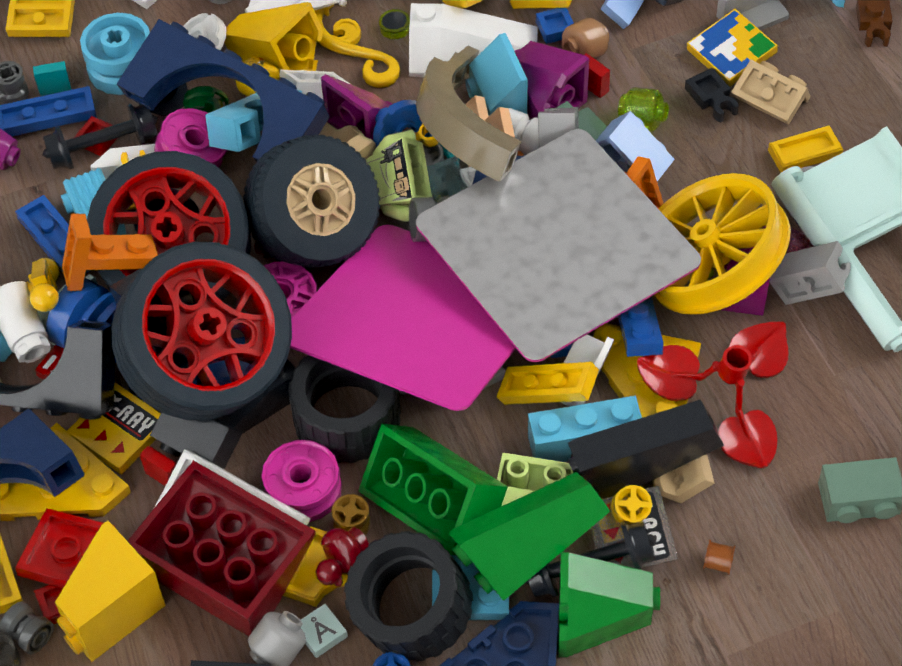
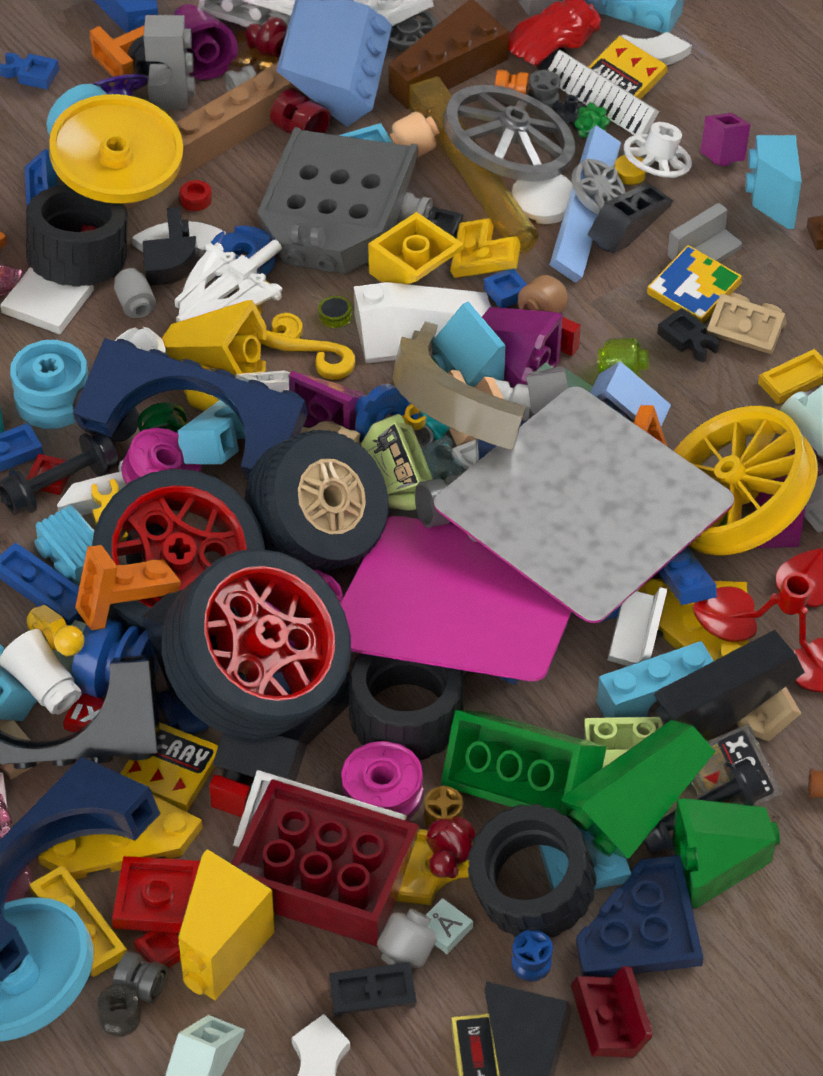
camera: 15 degrees left, 5 degrees down
yellow plate [496,362,599,405] -> none
yellow wheel [610,485,652,524] -> none

